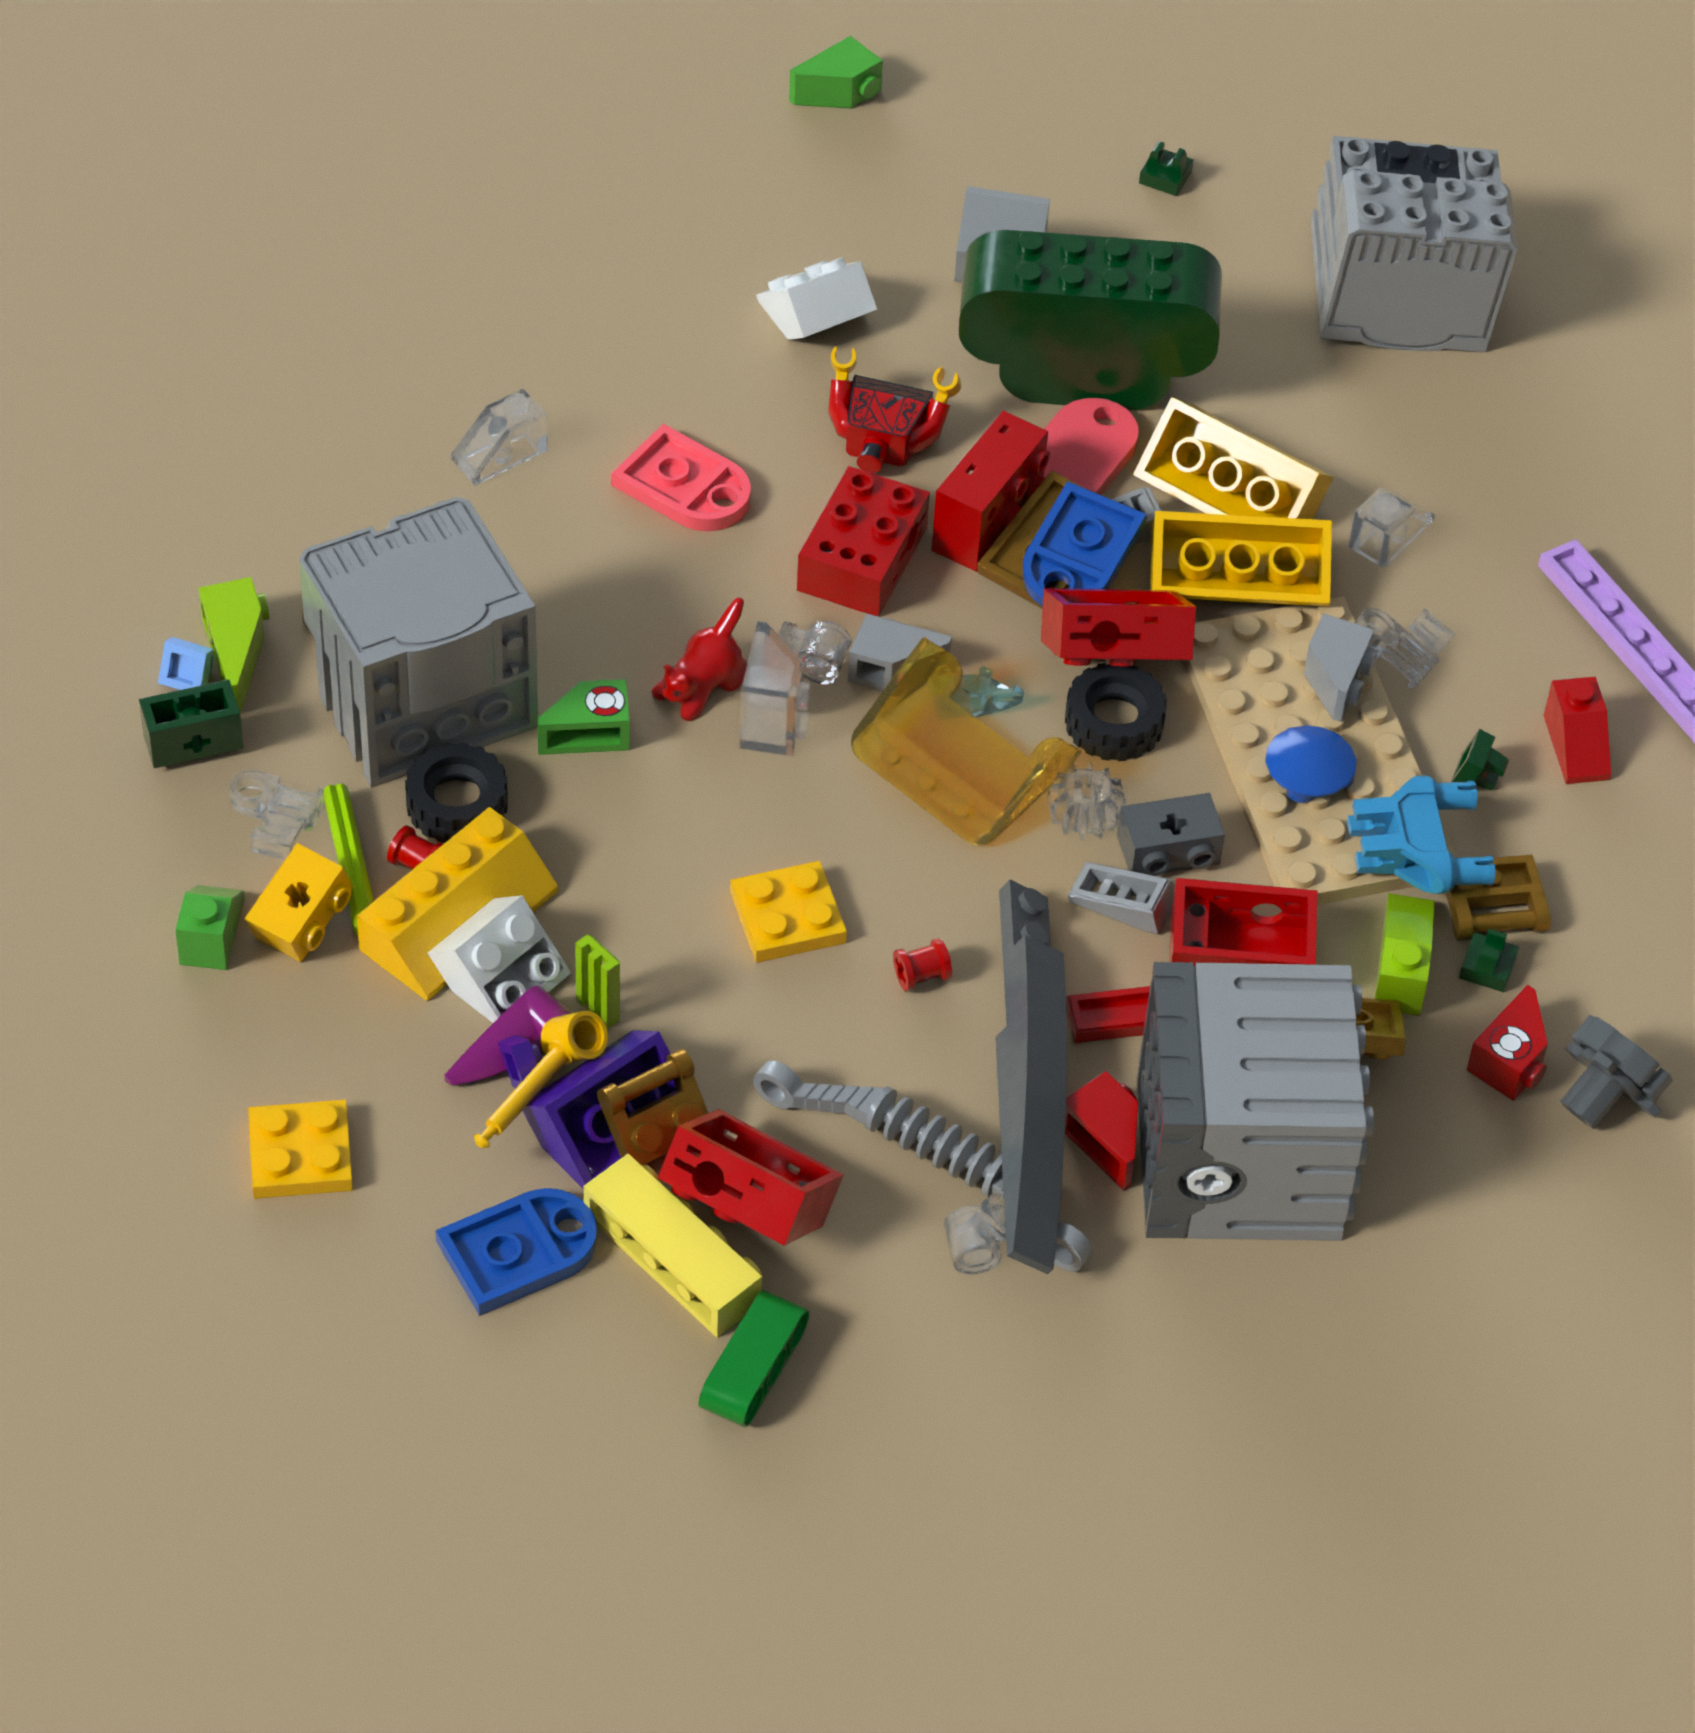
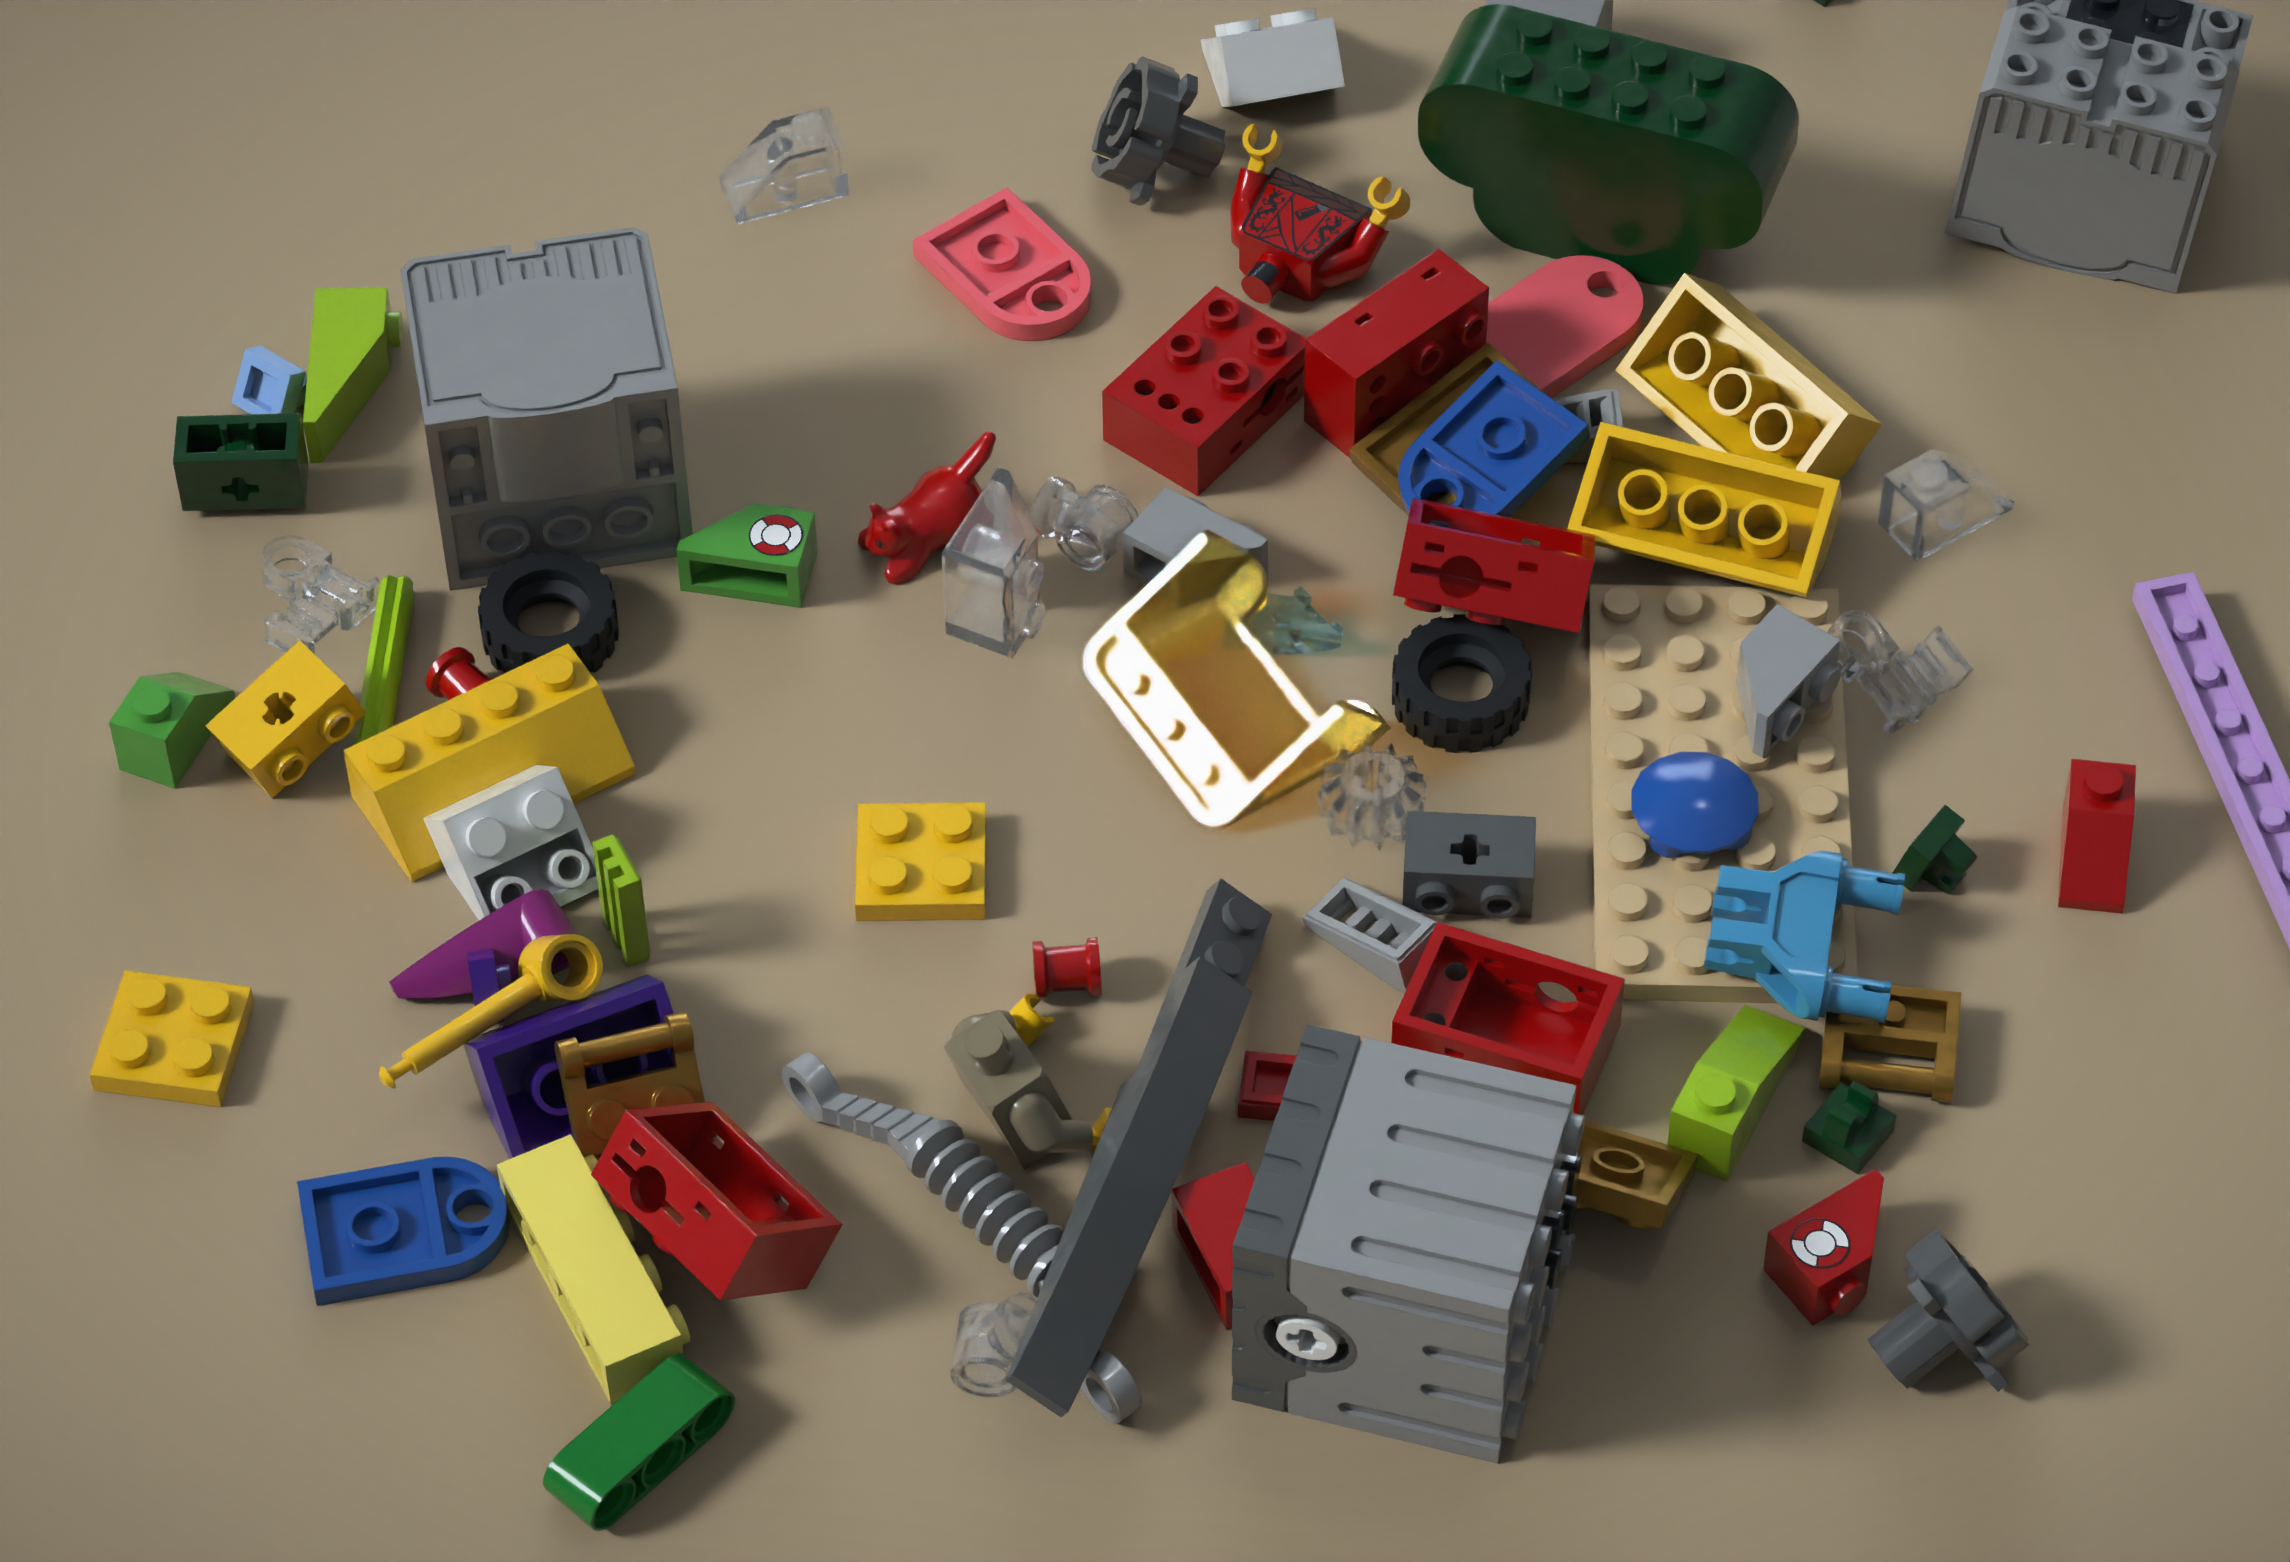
camera: 20 degrees right, 0 degrees up
none -> dark tan torso [944,993,1112,1170]
none -> dark grey piece [1091,56,1226,206]

